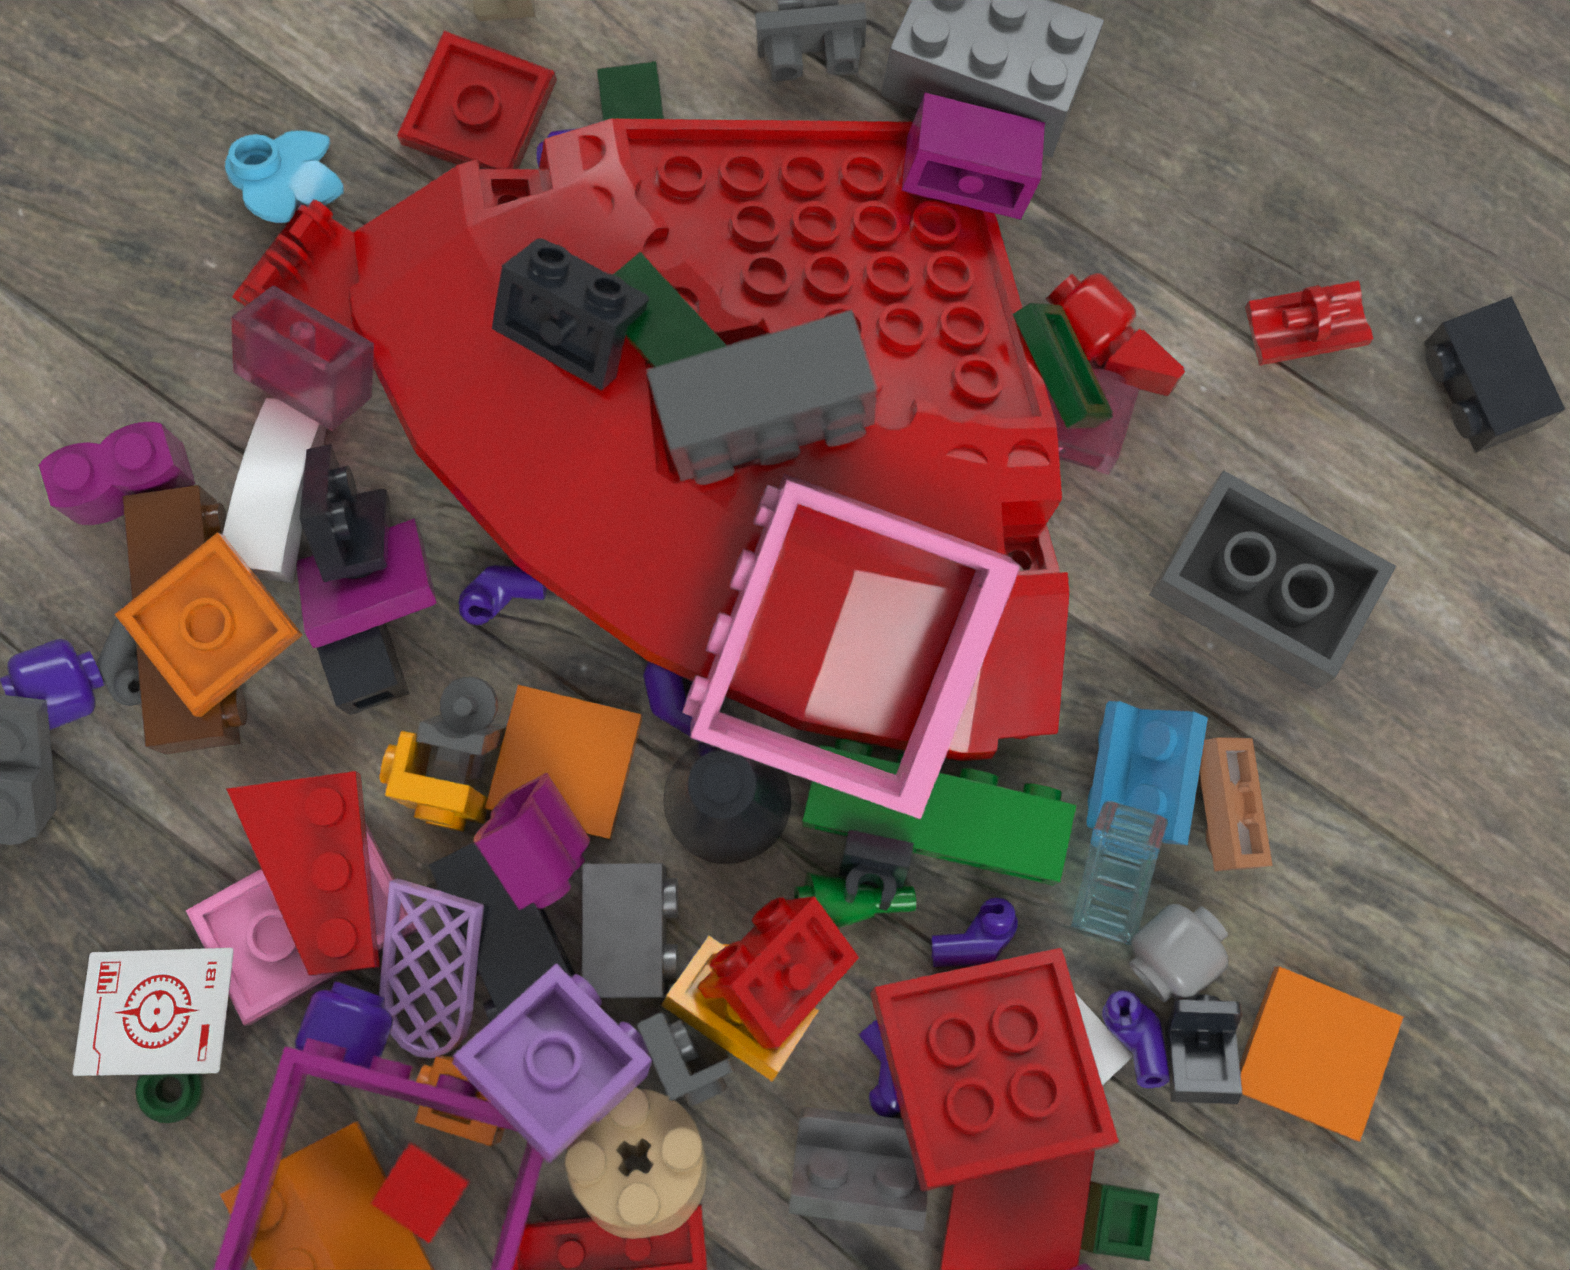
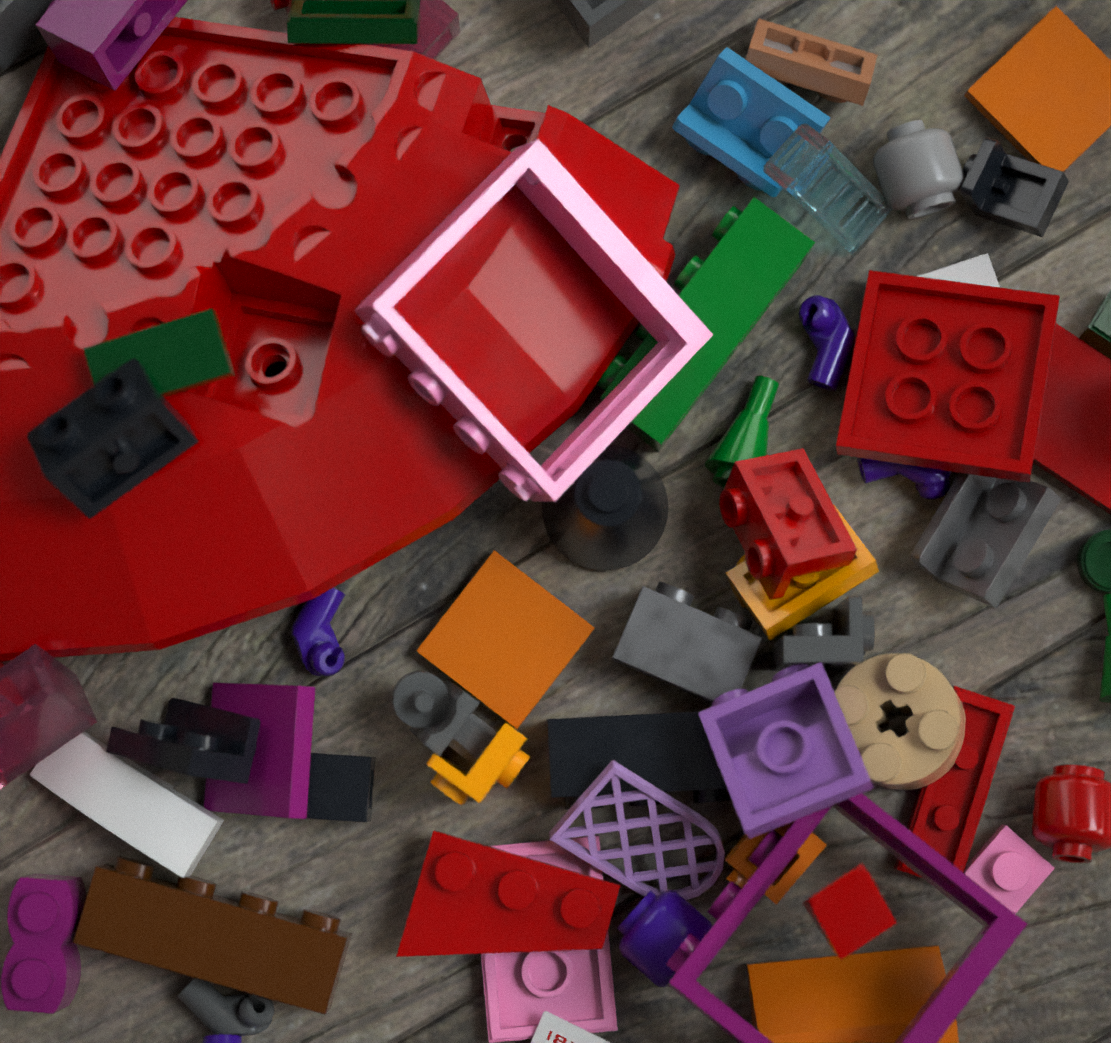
camera: 70 degrees left, 5 degrees up
orange tile [115,532,303,717] -> none
magenta brick [473,773,590,910] -> none
dark purple arm [643,661,700,742] -> none
dark grey brick [647,310,877,484] -> none
black tile [838,829,914,911] -> none
dark purple arm [1102,990,1170,1088] -> none

